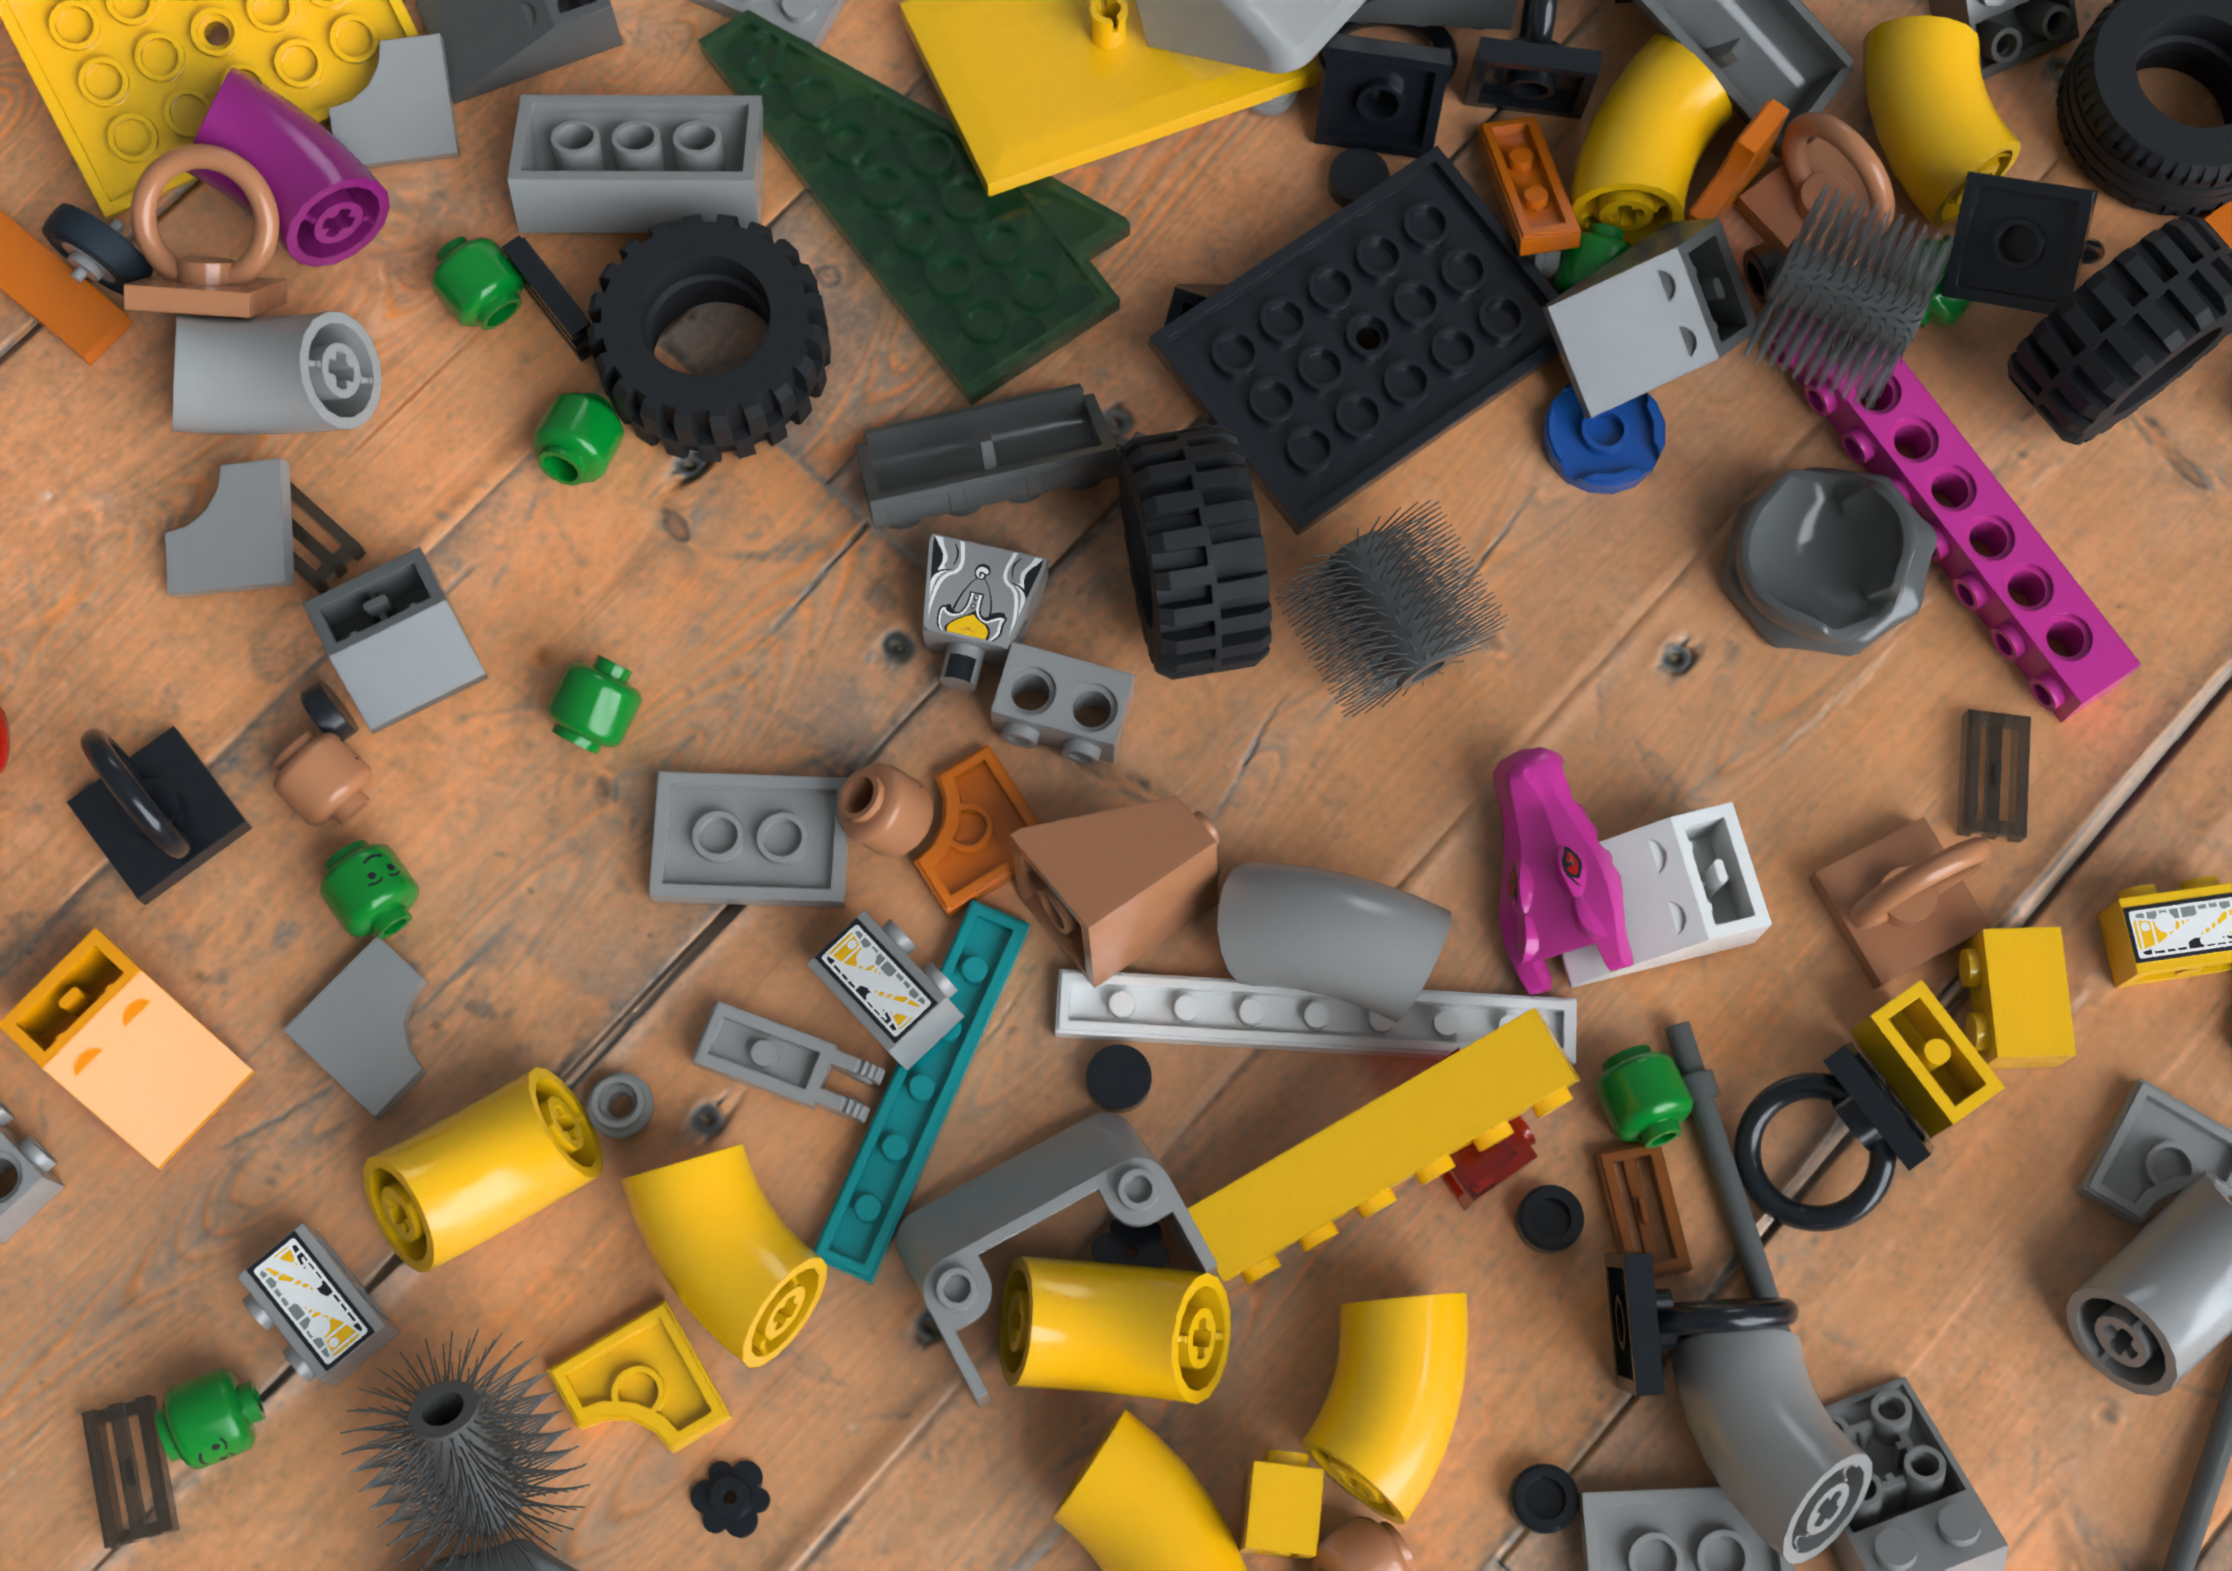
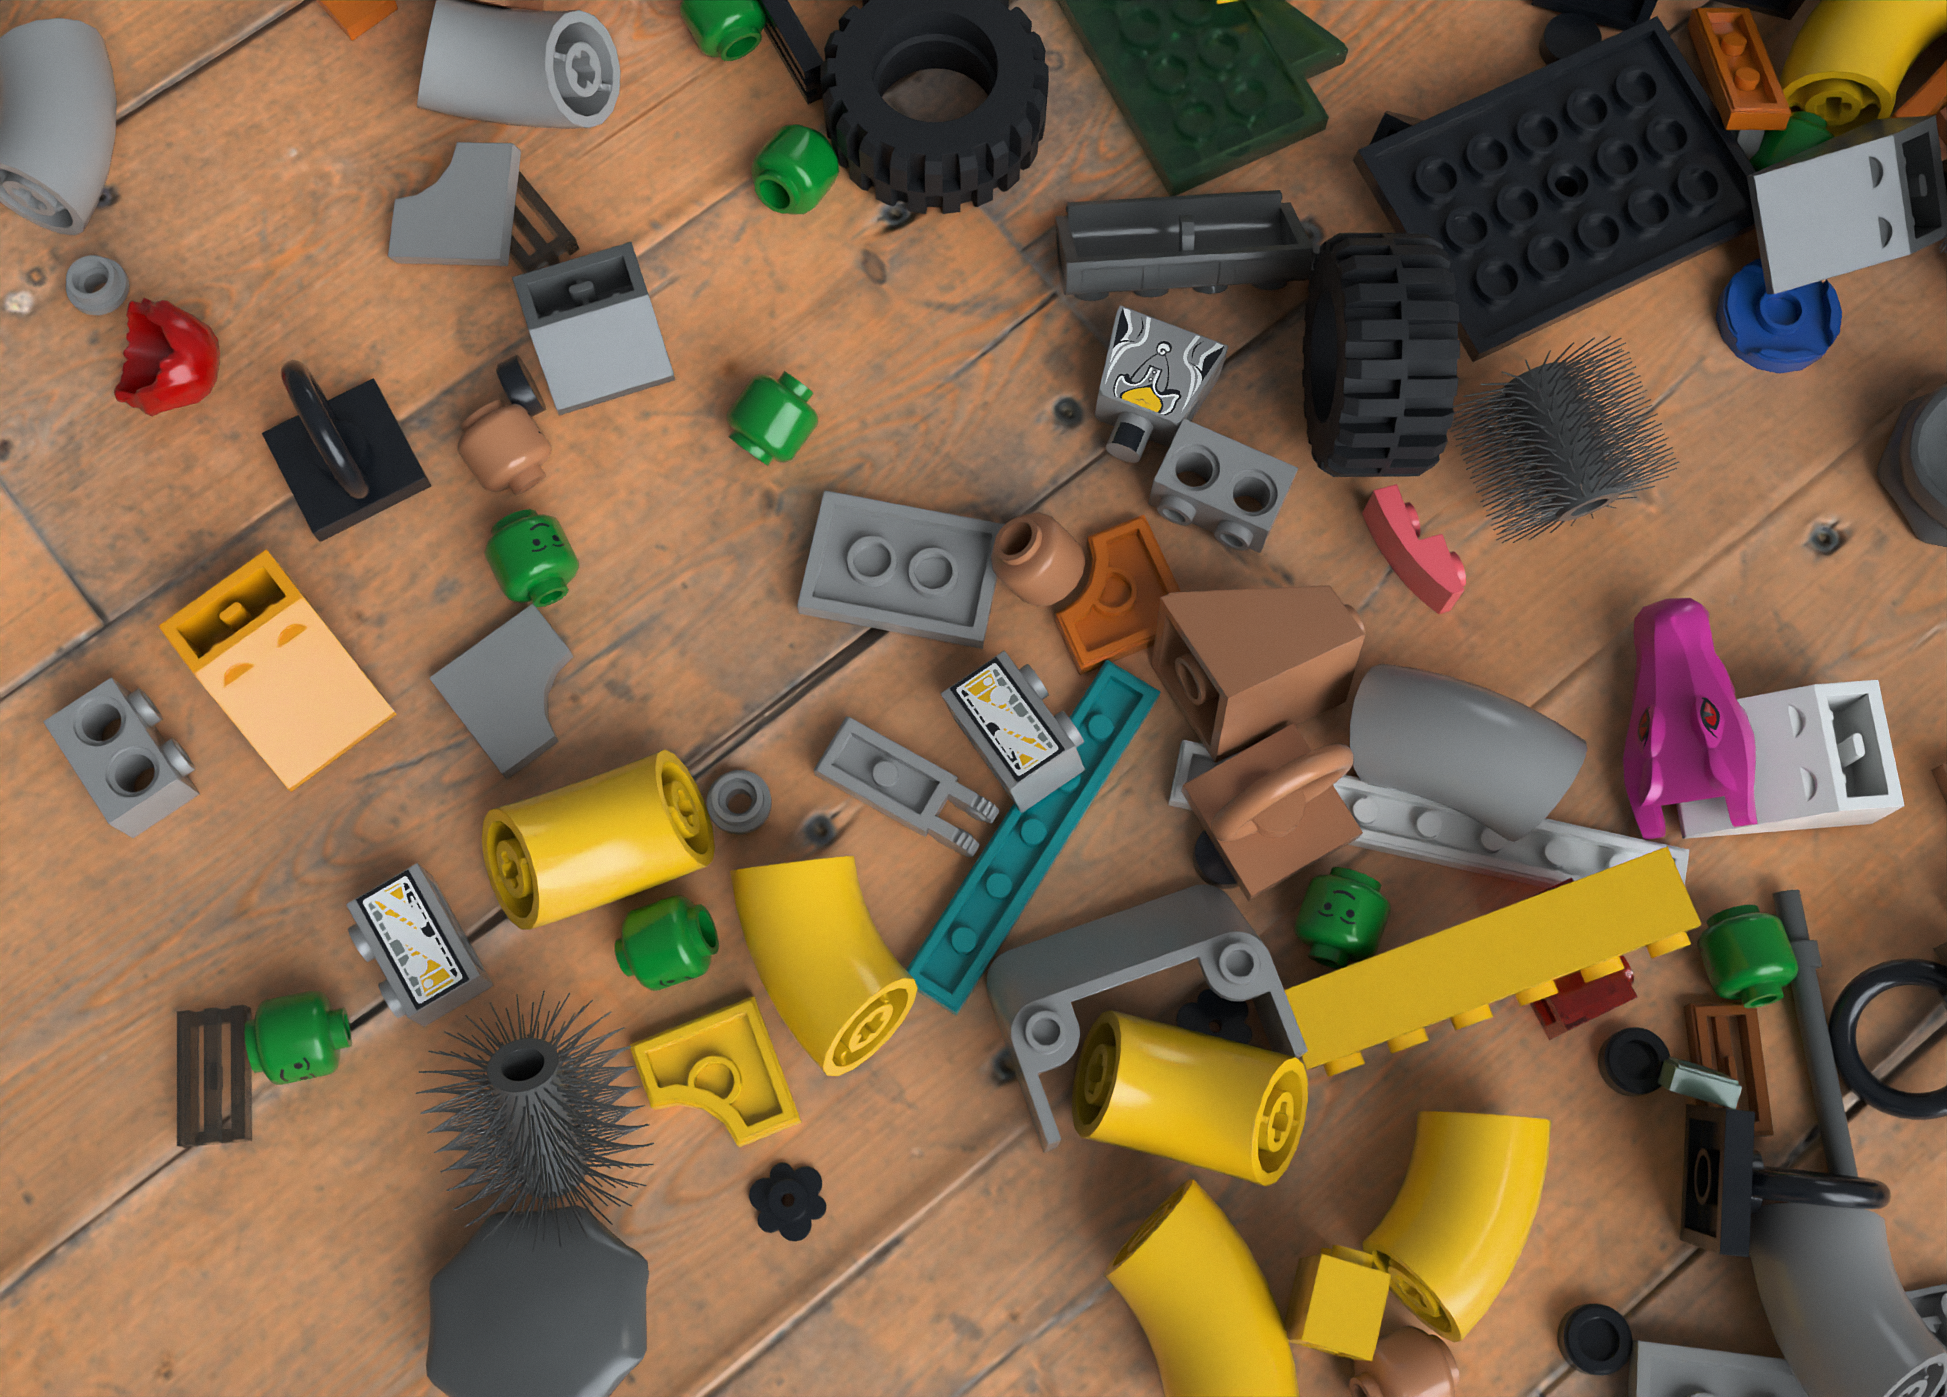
camera: 10 degrees right, 0 degrees up
none -> green head [615,895,719,991]
none -> nougat tile [1181,723,1363,901]
none -> green head [1294,867,1391,970]
none -> coral slope [1362,484,1466,614]
none -> sand green tile [1658,1057,1742,1109]

